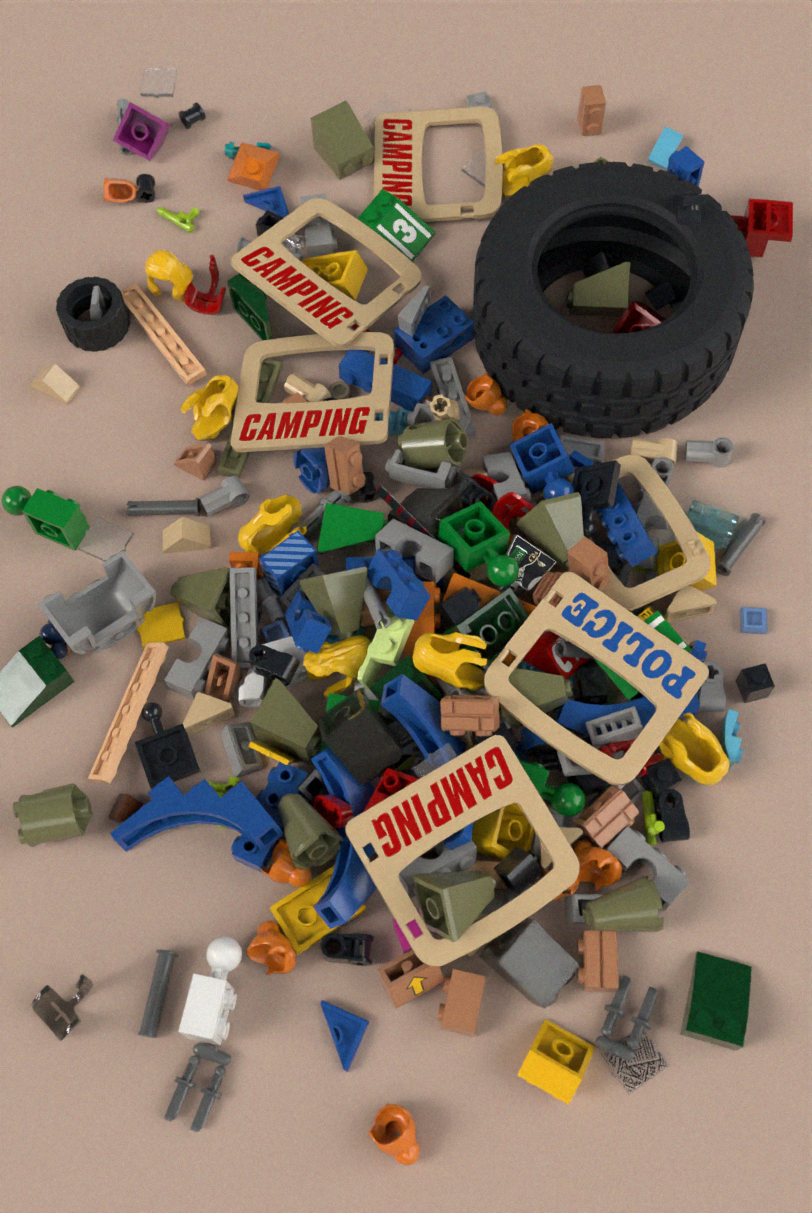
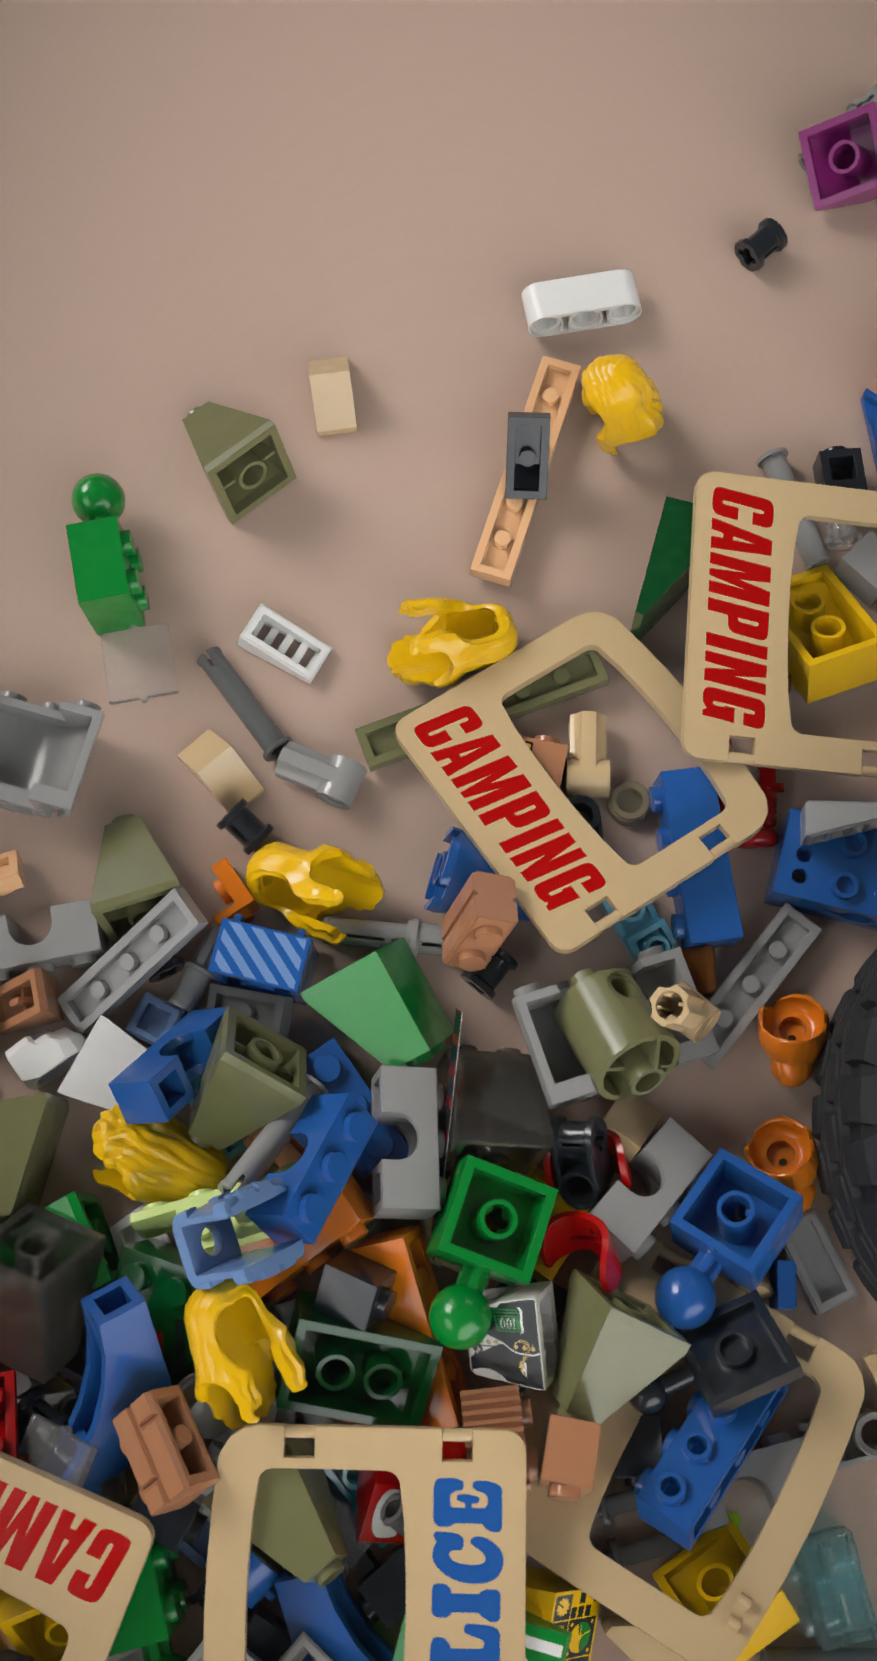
camera: 55 degrees right, 10 degrees up
black tyre [56,276,130,352] -> none
light grey slope [90,286,108,321] -> none
rock [104,178,138,203] -> none
yellow piece [137,602,186,649] -> none
lime hose [157,207,200,233] -> none
nougat slope [174,443,216,480] -> none
red helmet [184,255,226,315] -> none
black piece [249,645,300,686] -> none
none -> medium blue piece [172,1177,305,1289]
none -> olive slope [183,401,297,525]
none -> black bush [216,798,274,855]
none -> white slope [237,603,332,684]
none -> slope [505,412,551,500]
none -> white beam [521,269,642,337]

